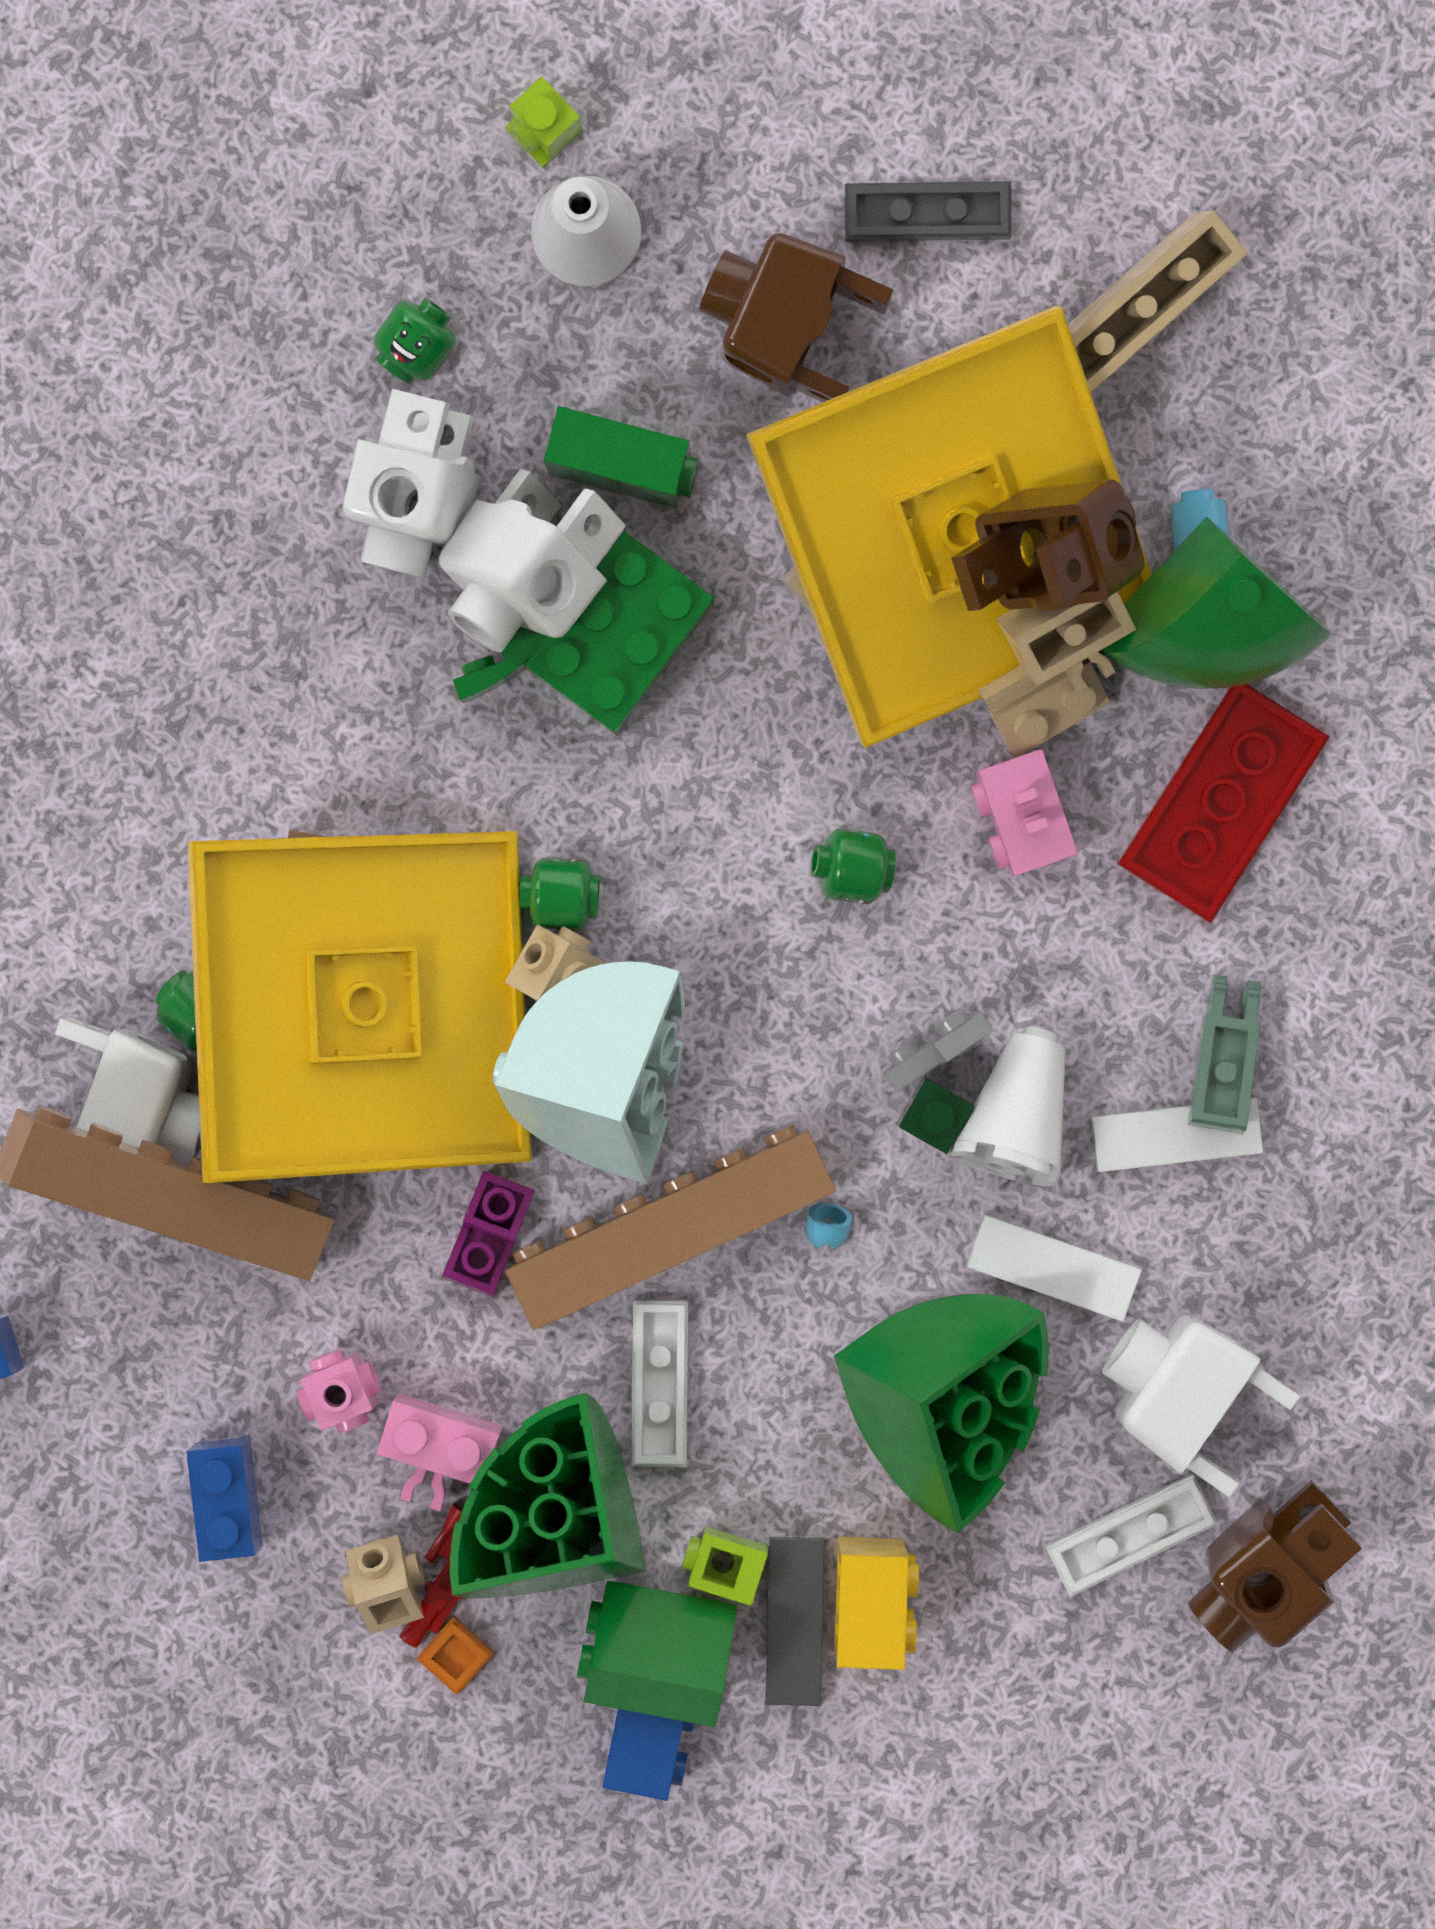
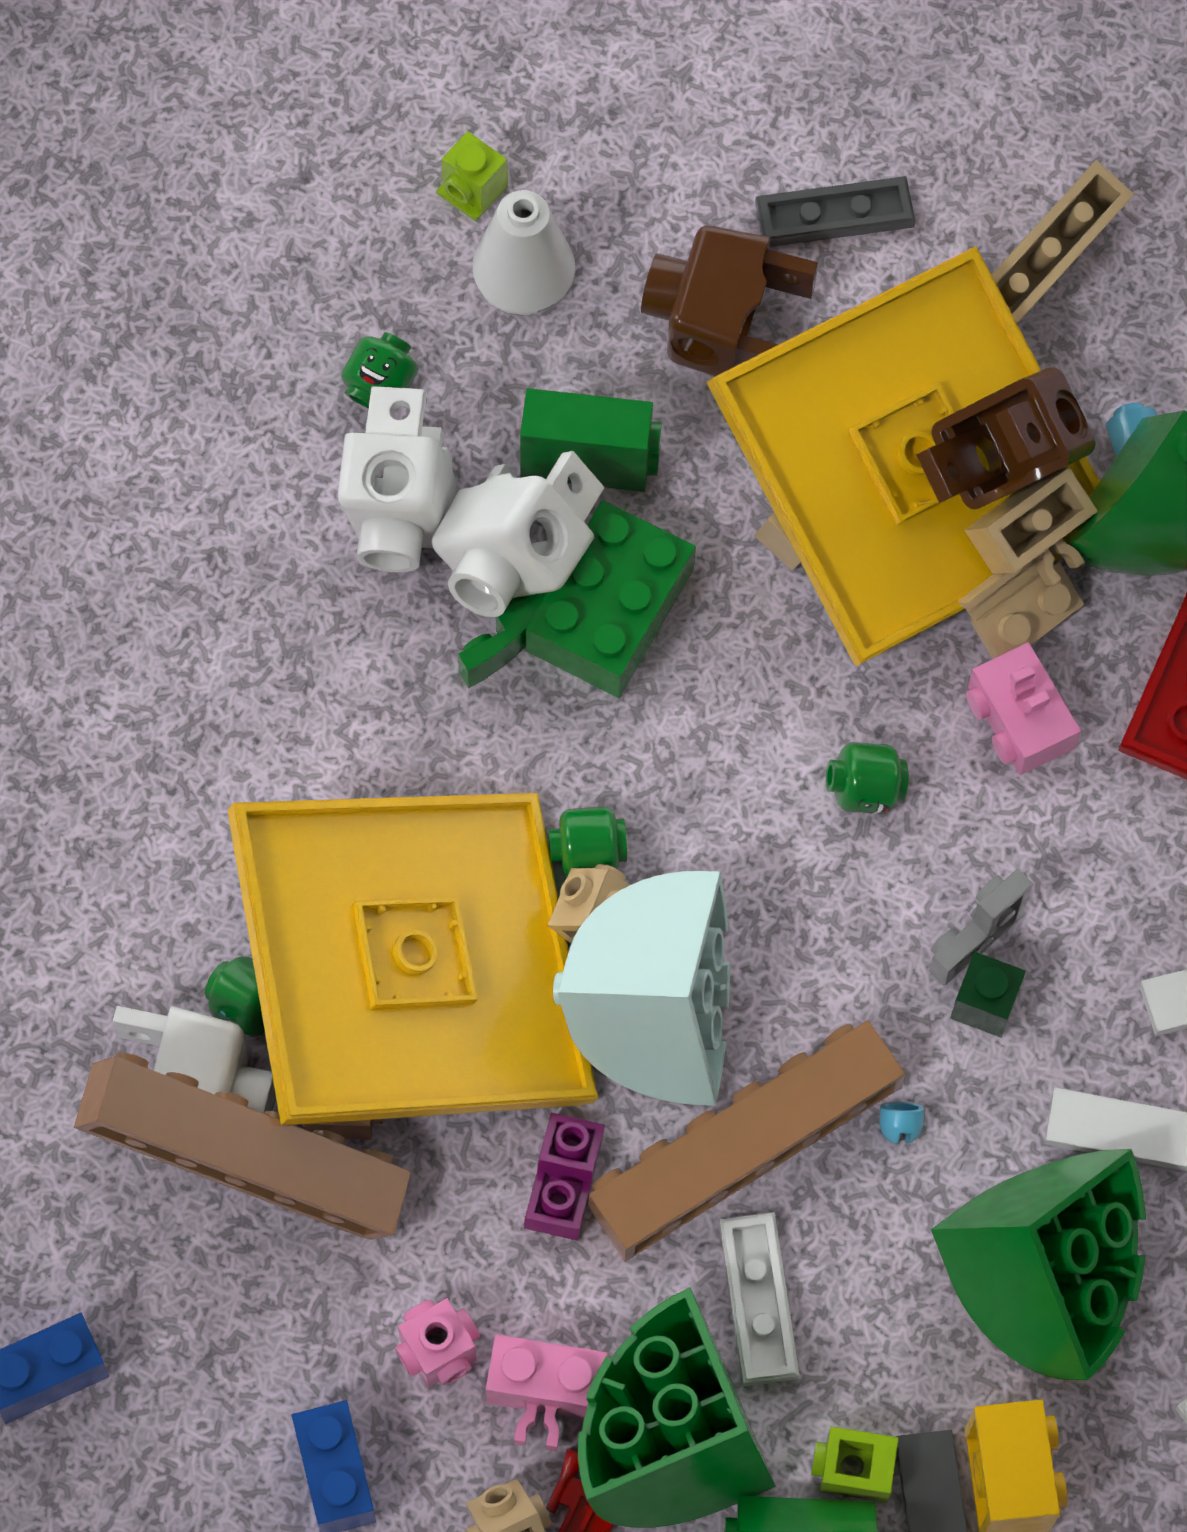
camera: 10 degrees left, 20 degrees down
white cone [950,1027,1066,1186] -> none

